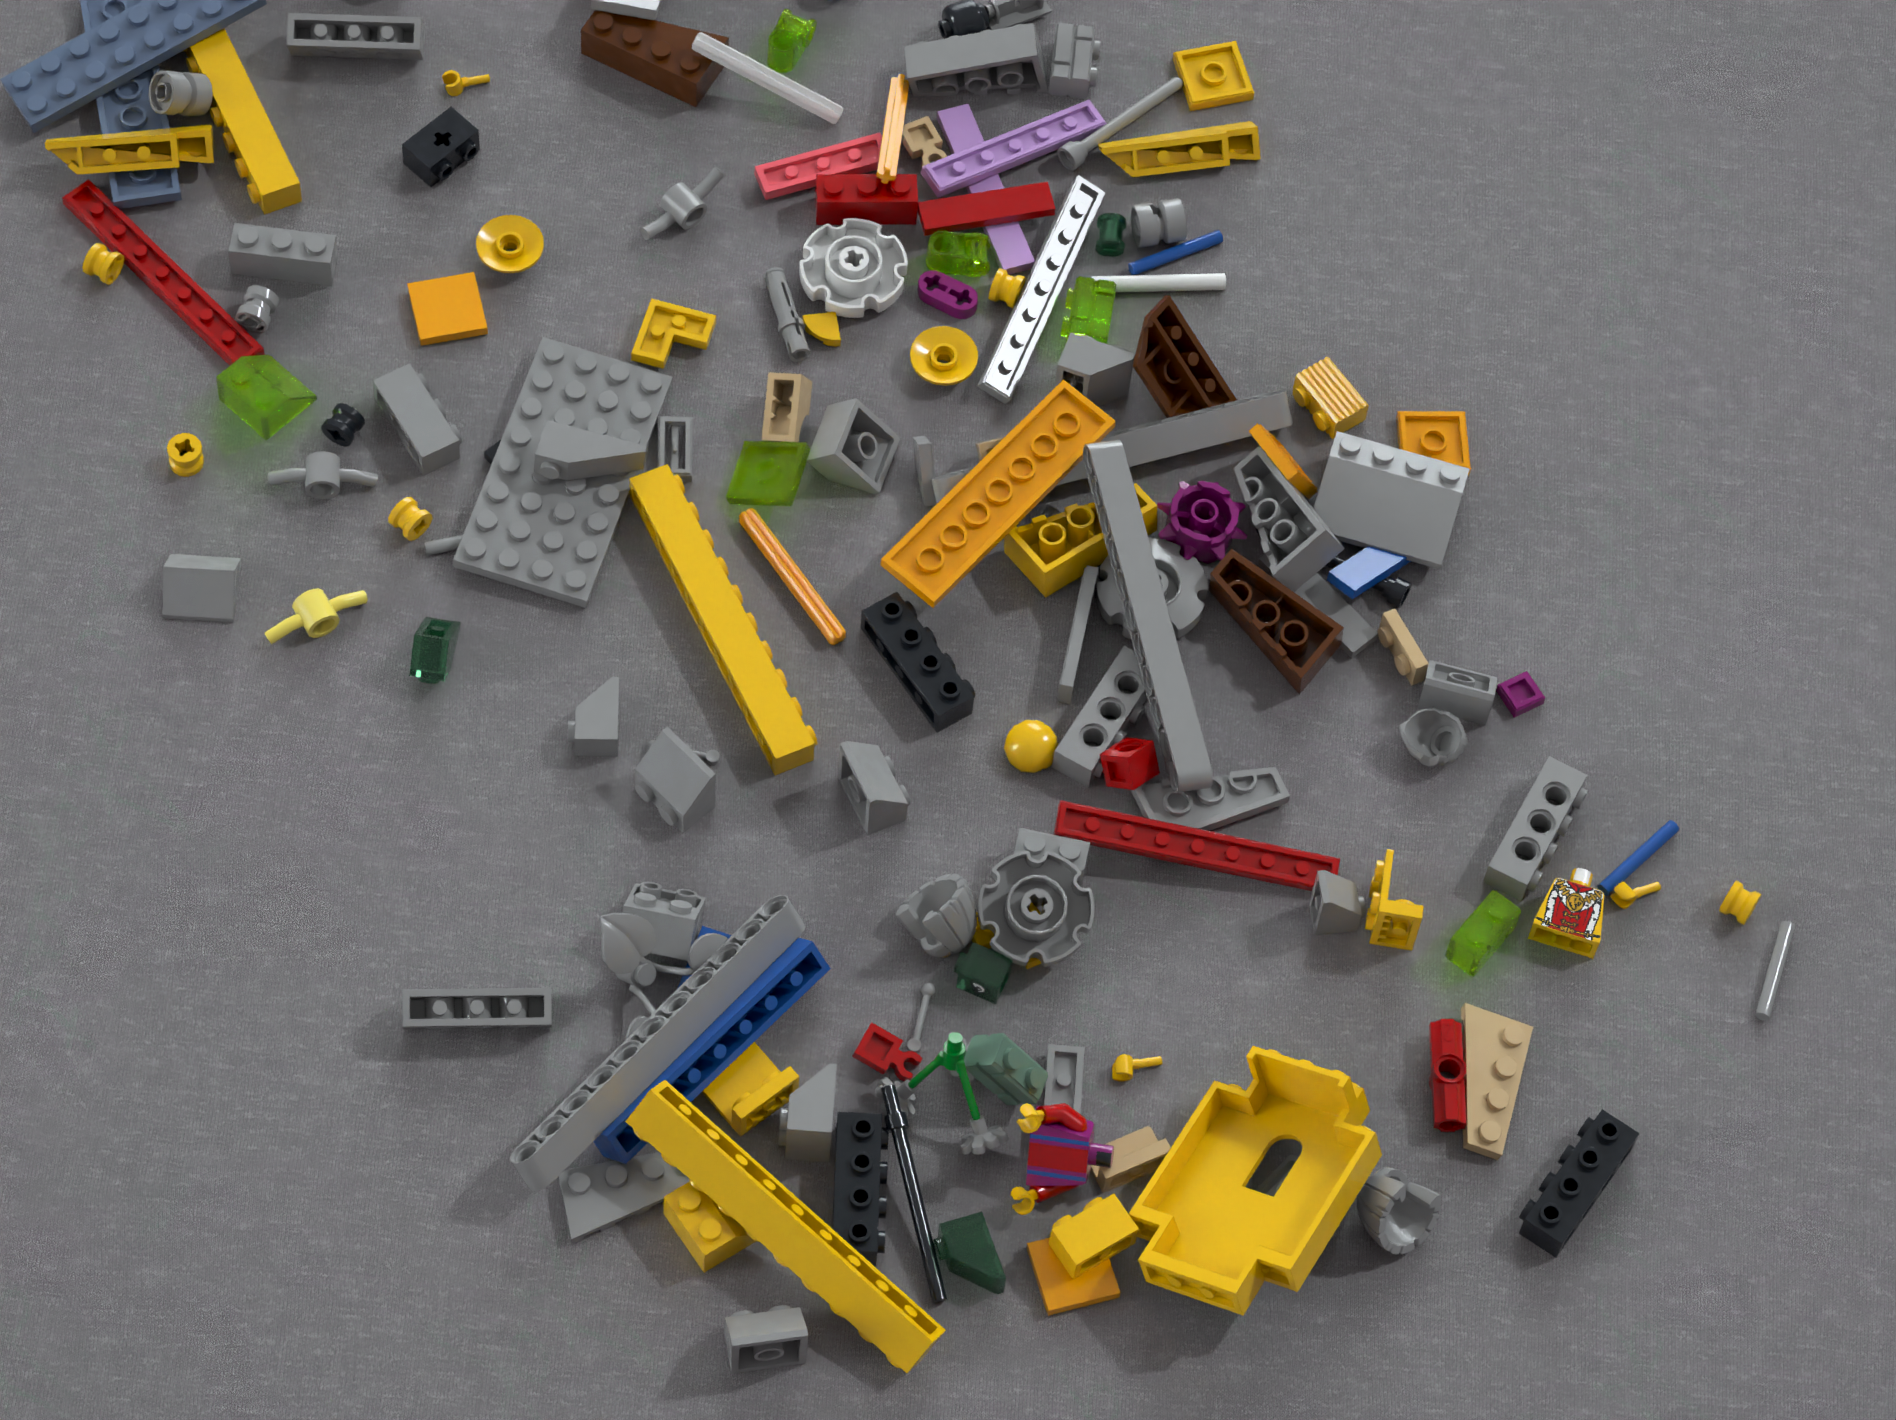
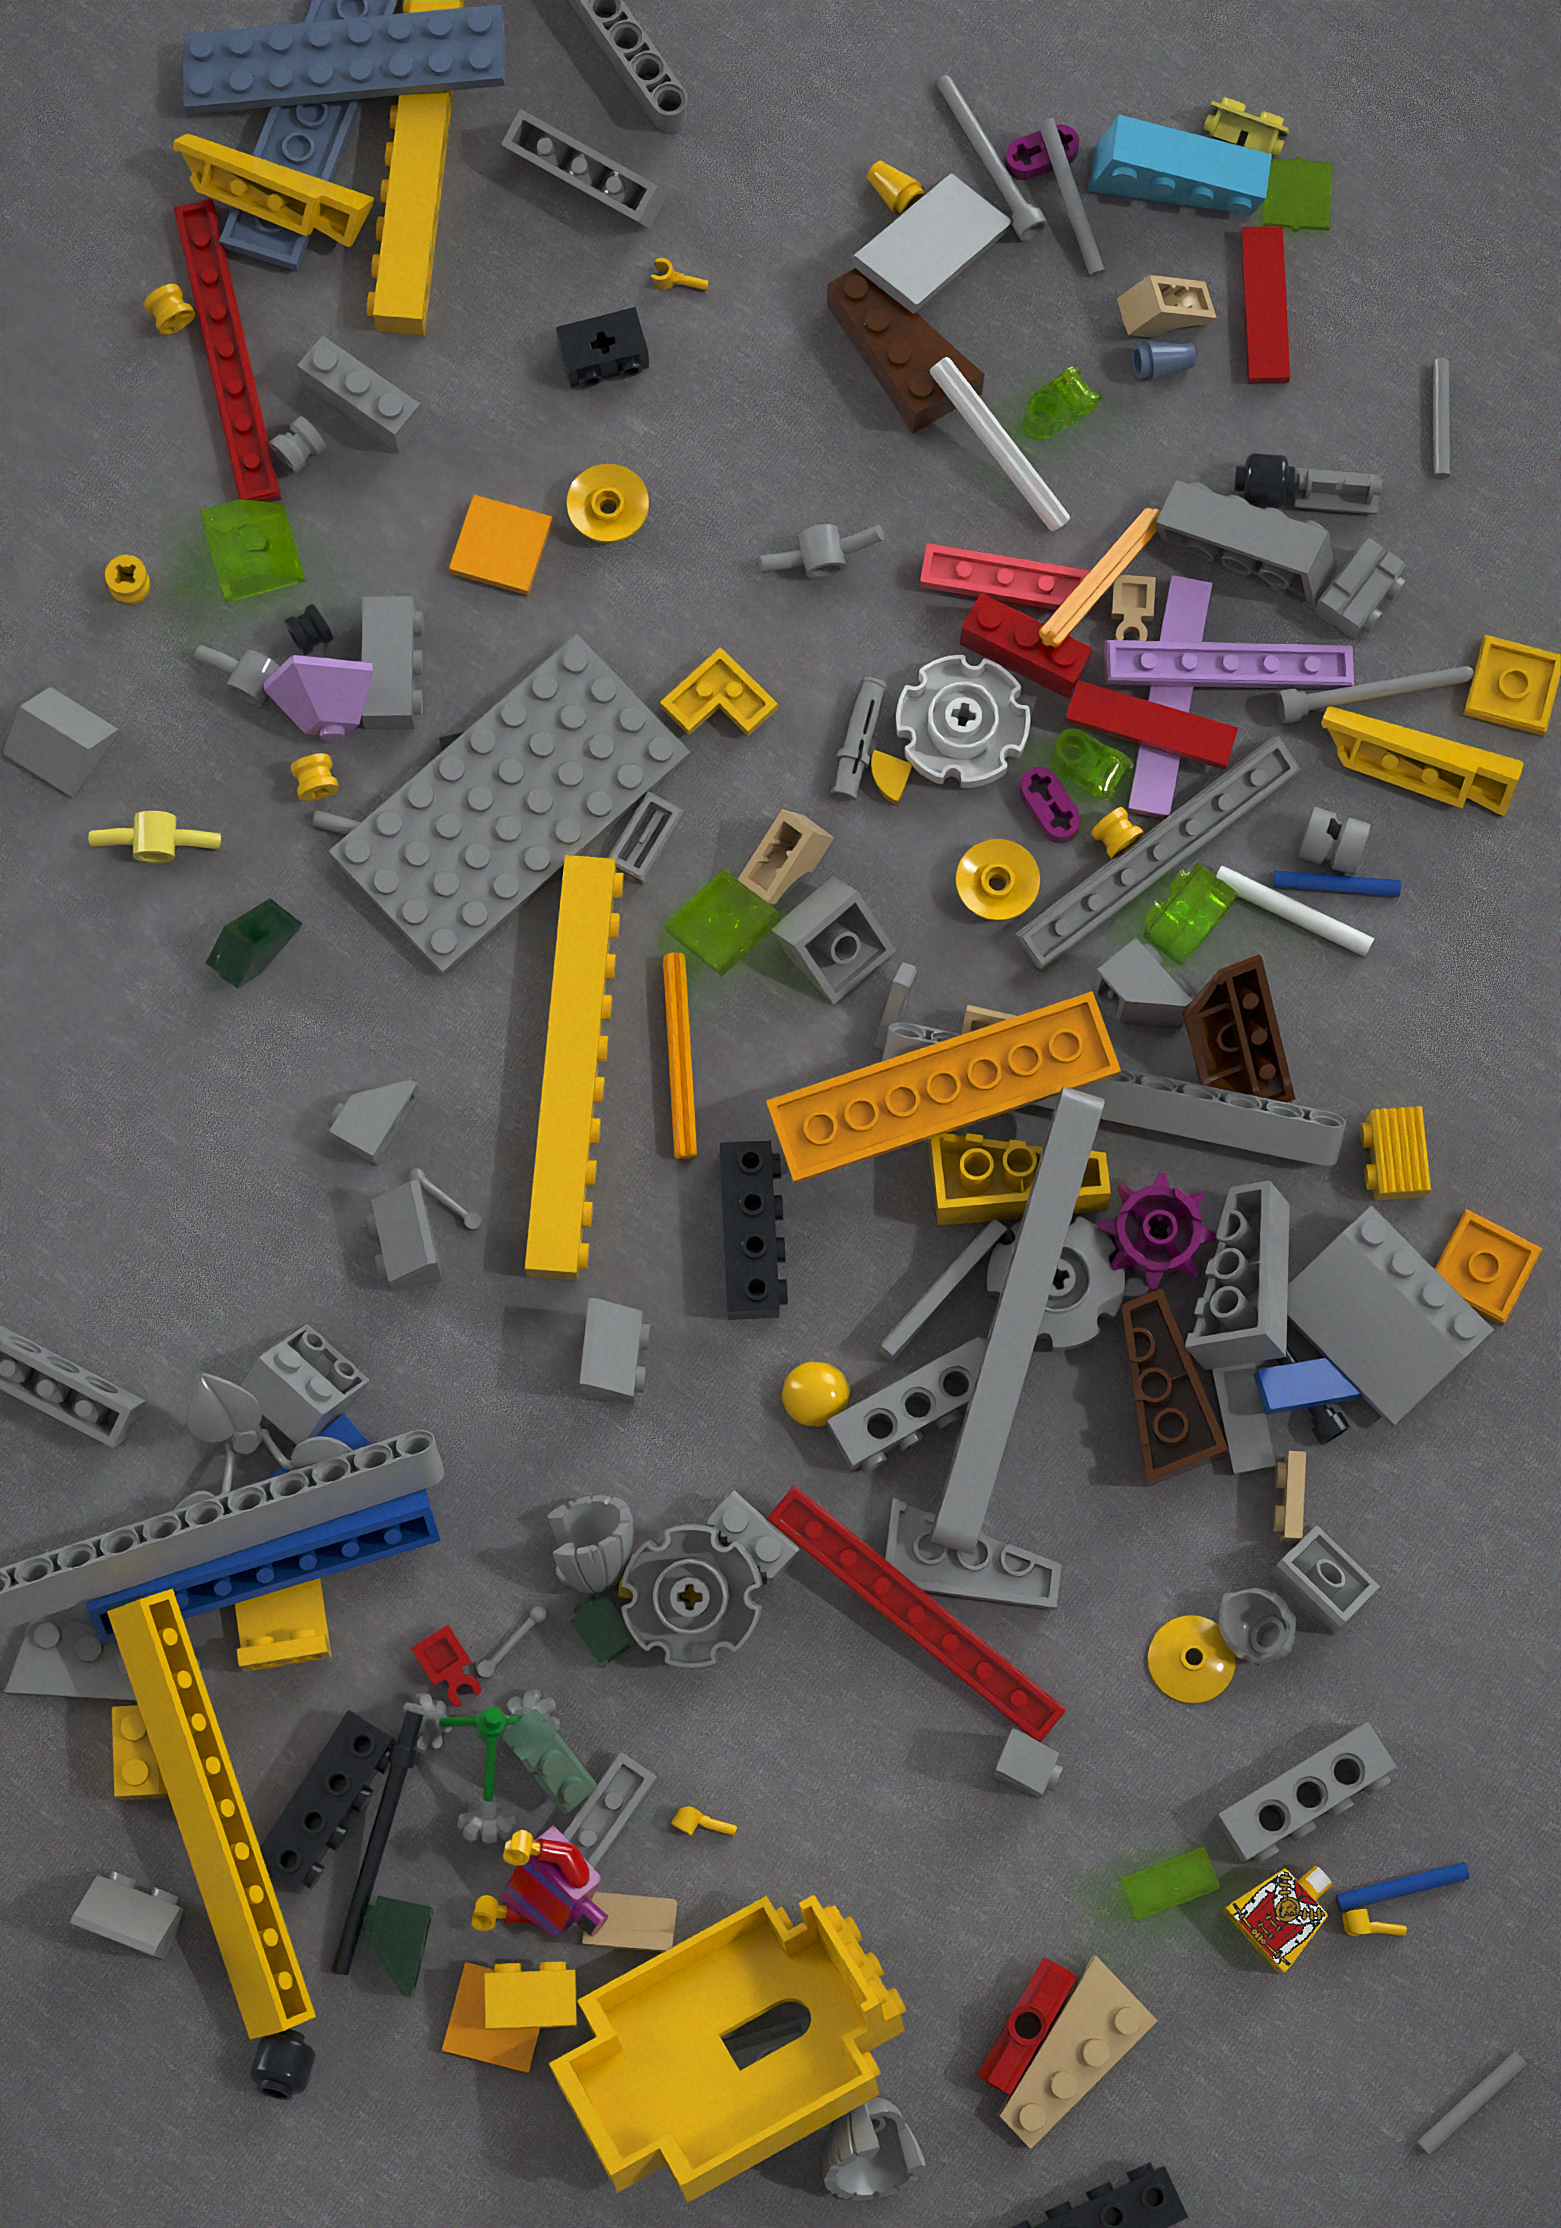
camera: 35 degrees right, 15 degrees up
light grey wheel [148,70,213,117] -> none
light grey slope [534,420,647,481] -> none
light grey slope [778,1064,837,1162] -> none
clear green bush [1095,213,1127,257] -> none
red brick [1100,737,1160,790] -> none
light orange tile [1249,423,1318,499] -> none
yellow bracket [1365,849,1424,951] -> none
magenta tile [1496,671,1545,718] -> none
yellow wheel [1719,880,1762,925] -> none
none -> black head [250,2029,315,2100]
none -> lavender slope [264,655,373,741]
none -> yellow dish [1148,1615,1236,1704]

